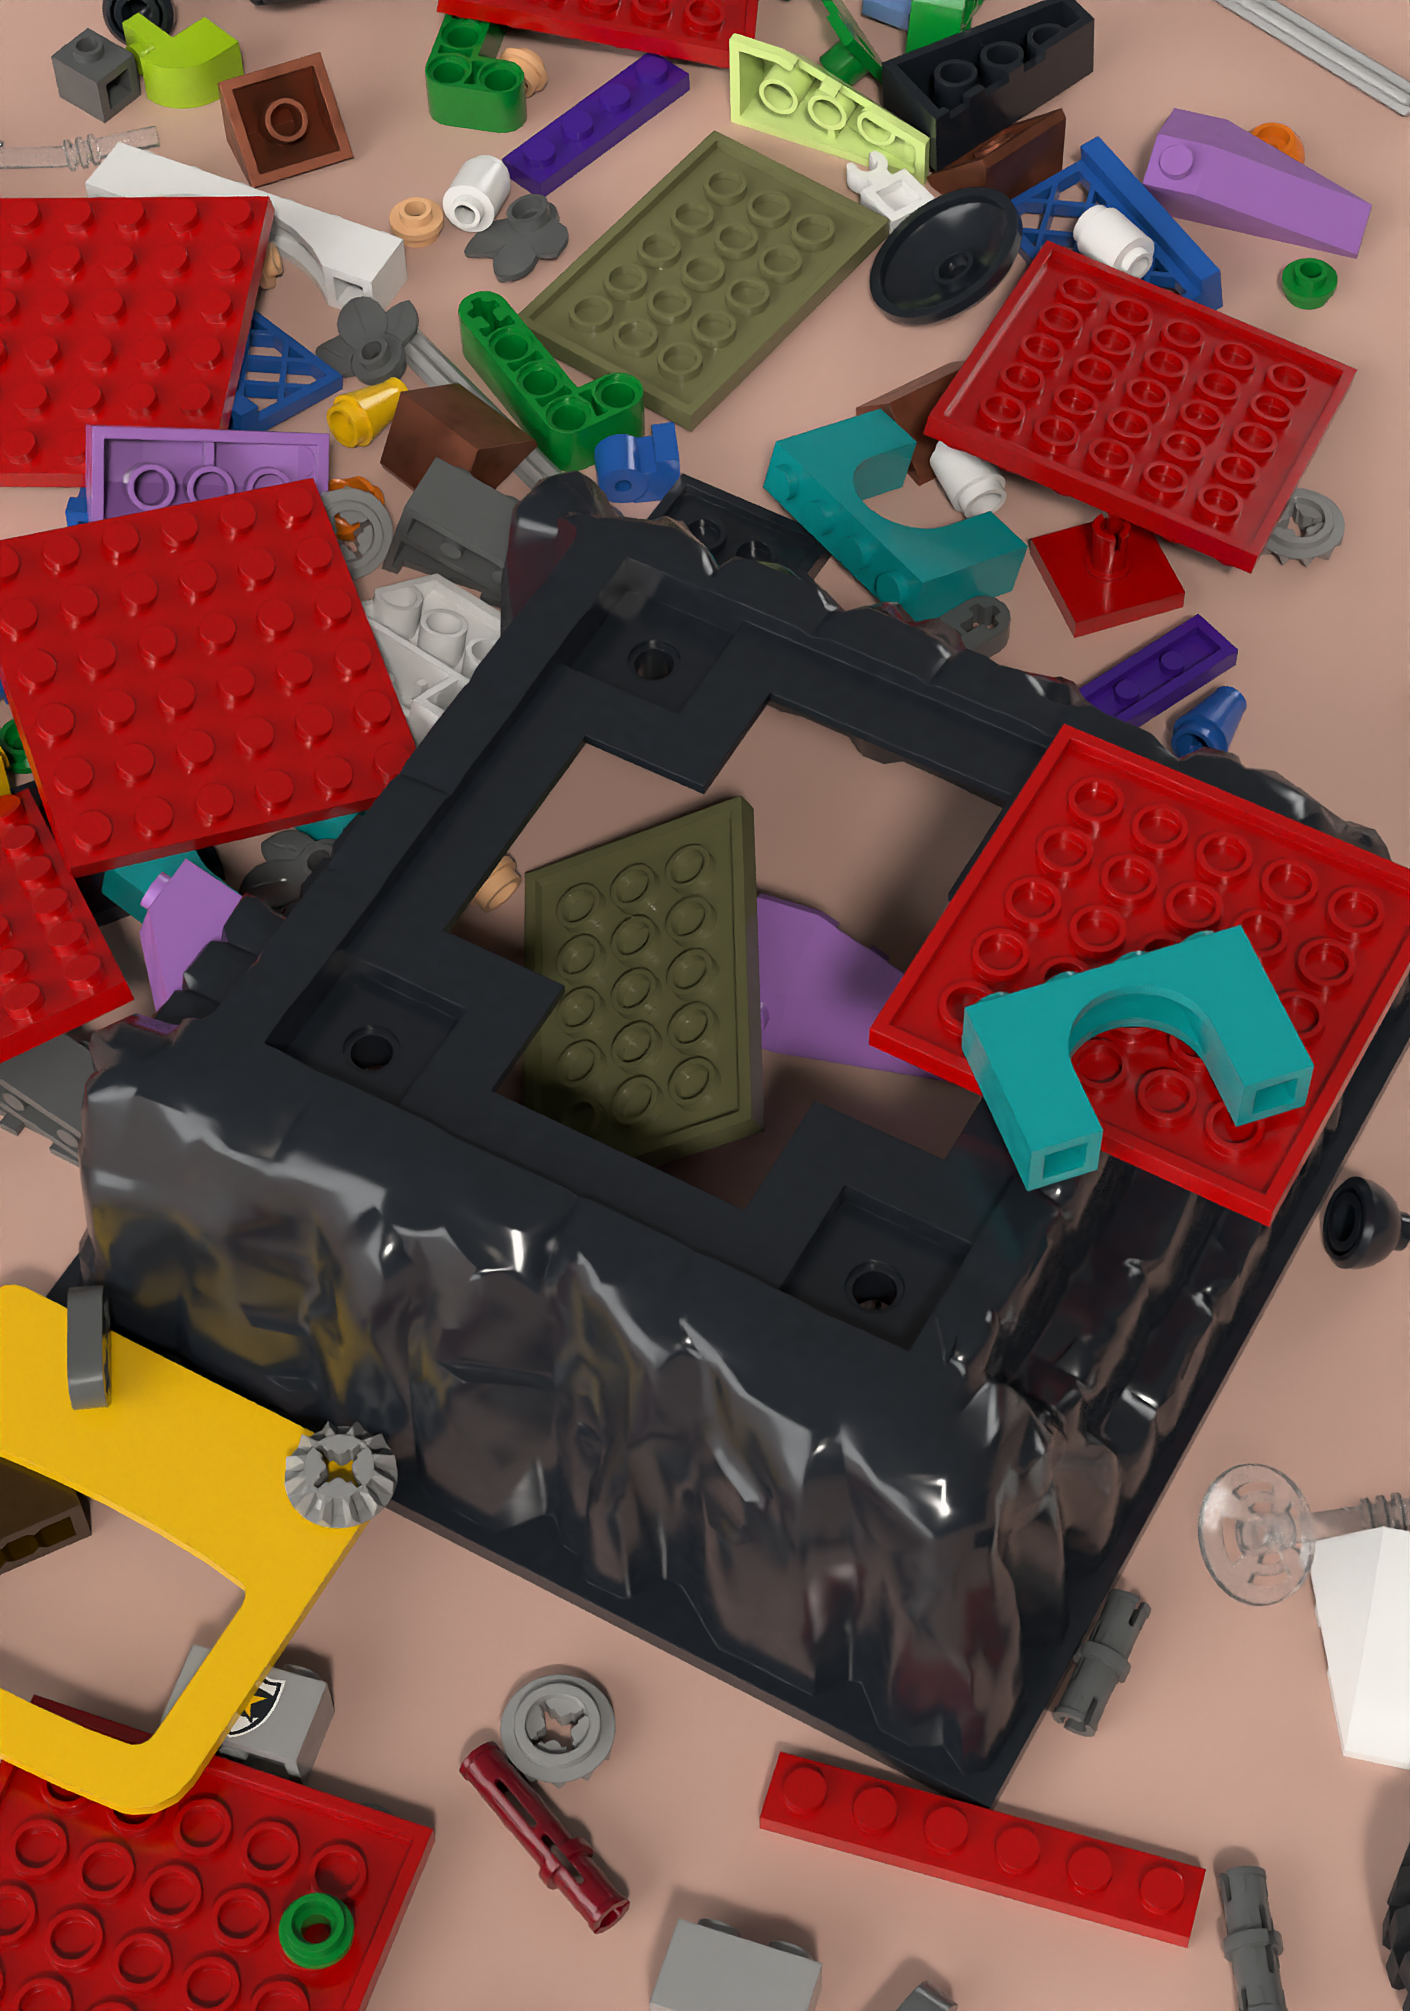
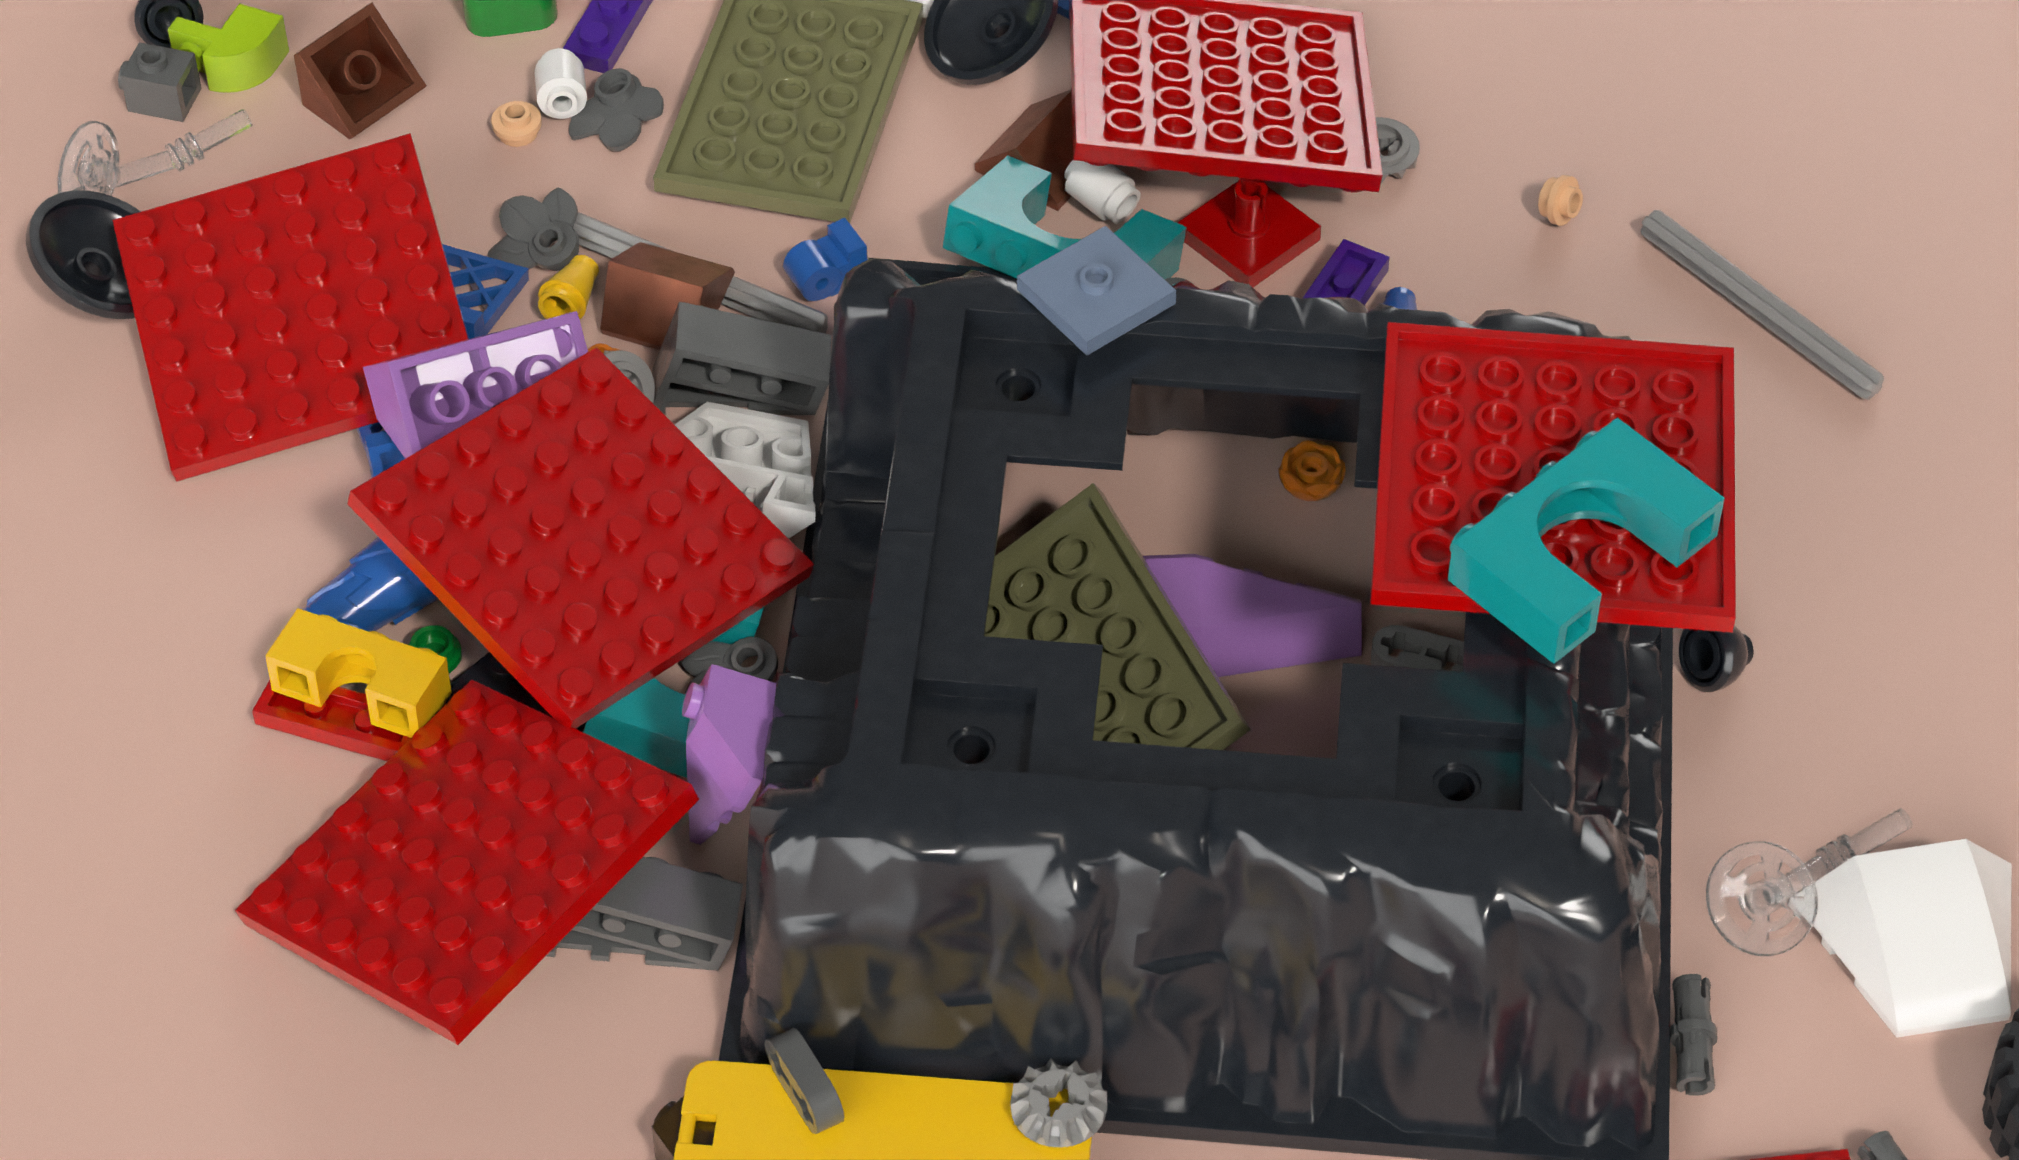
camera: 25 degrees left, 5 degrees down
white arch [85,142,408,310] -> none
green beam [458,291,645,472] -> none
none -> sand blue plate [1017,226,1176,355]

